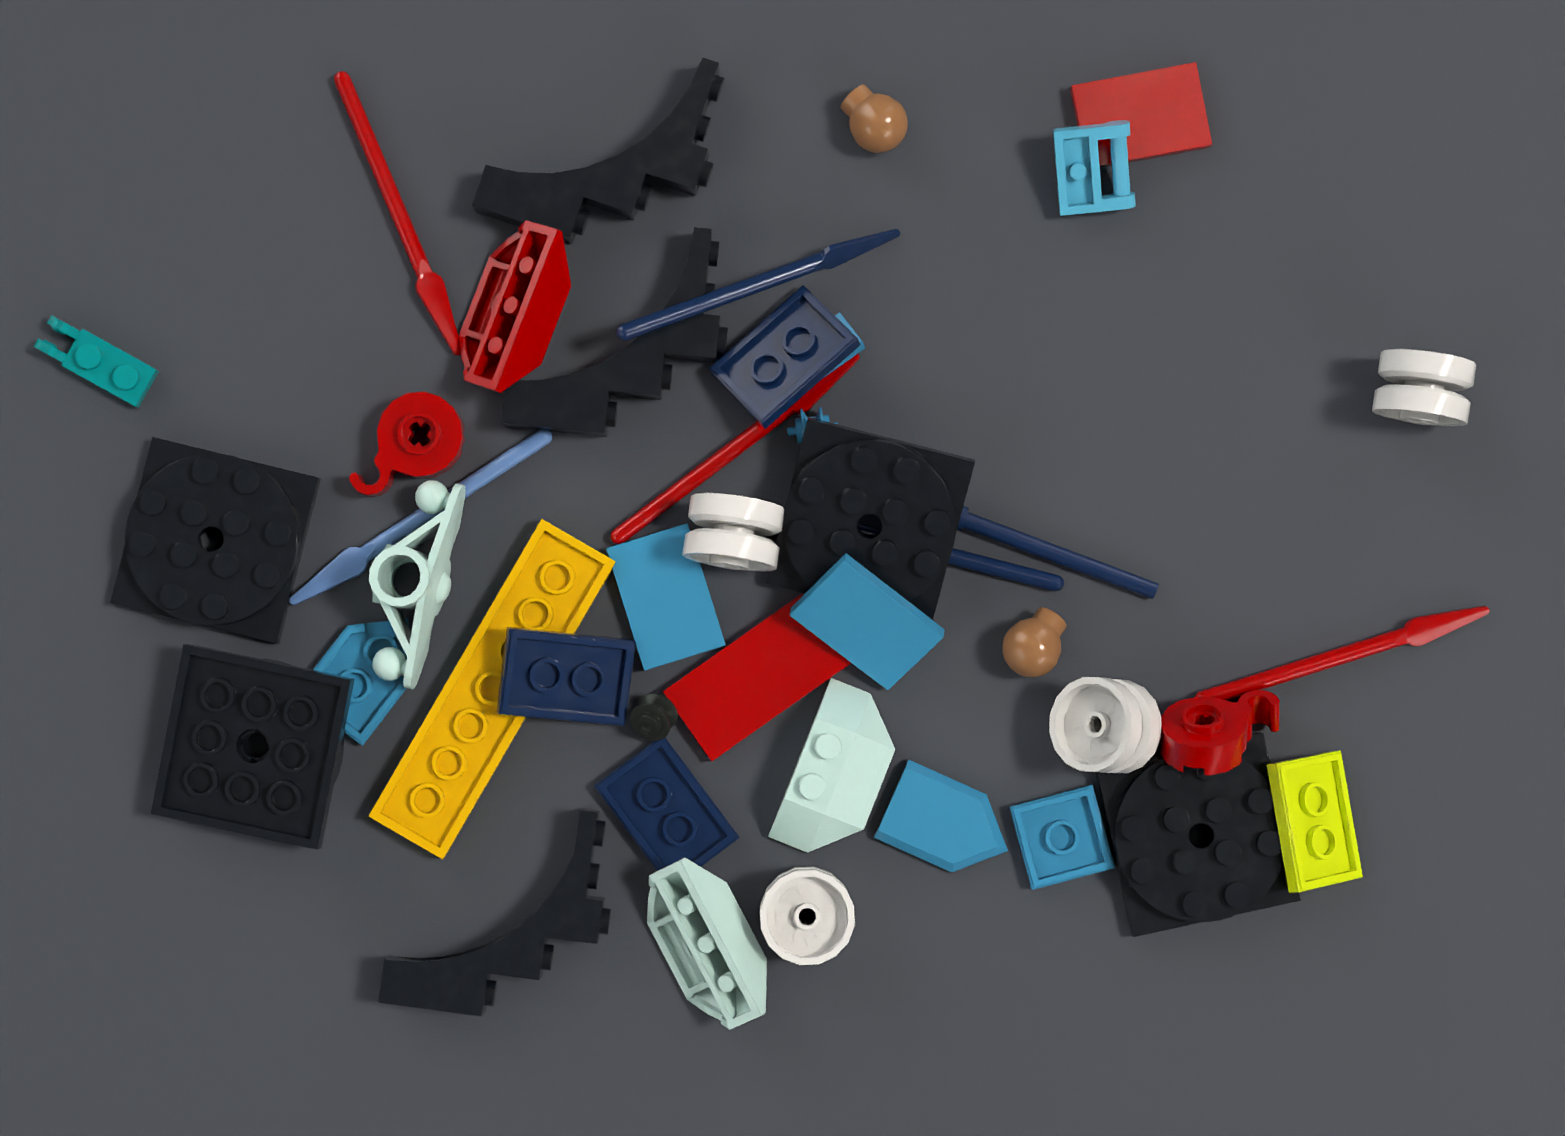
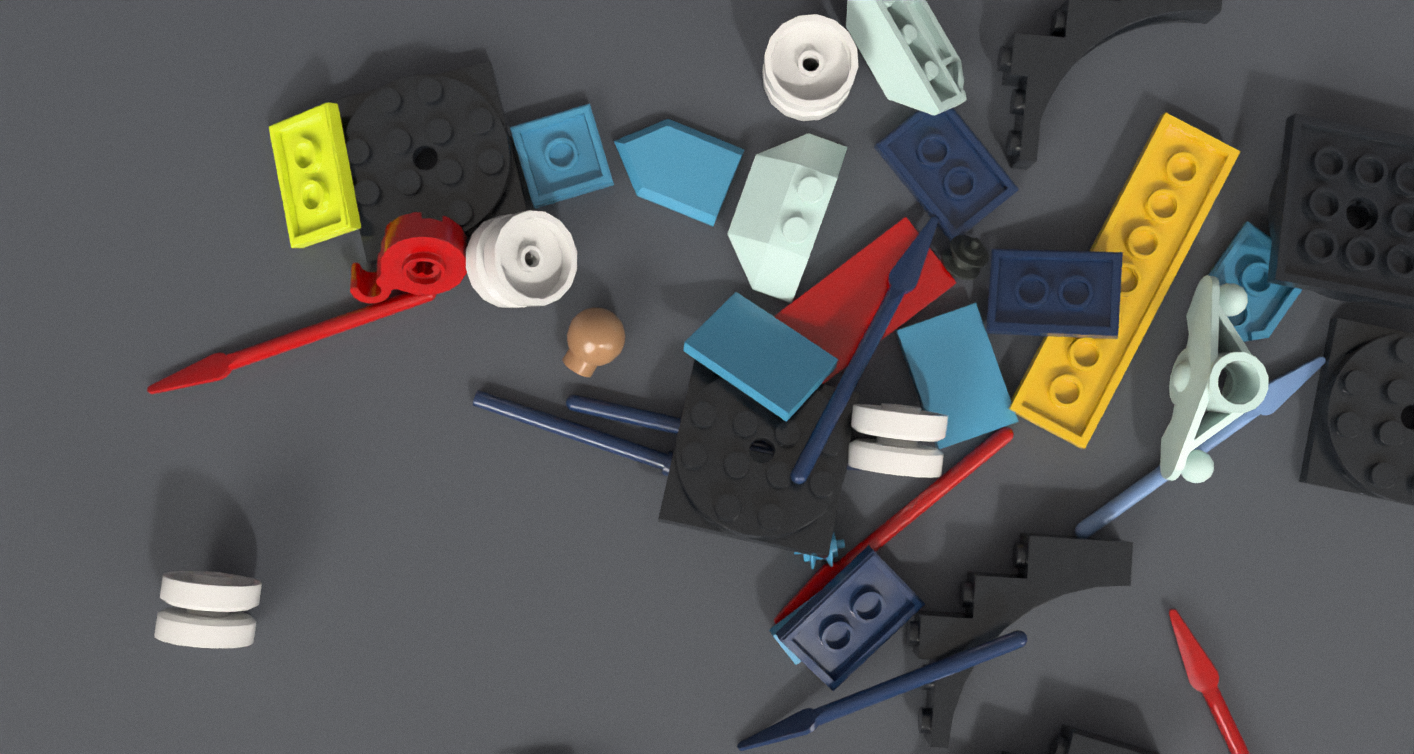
camera: 165 degrees left, 0 degrees up
red piece [349,391,465,497] -> none
red wedge [459,220,572,393] -> none
none -> dark blue piece [790,217,938,484]

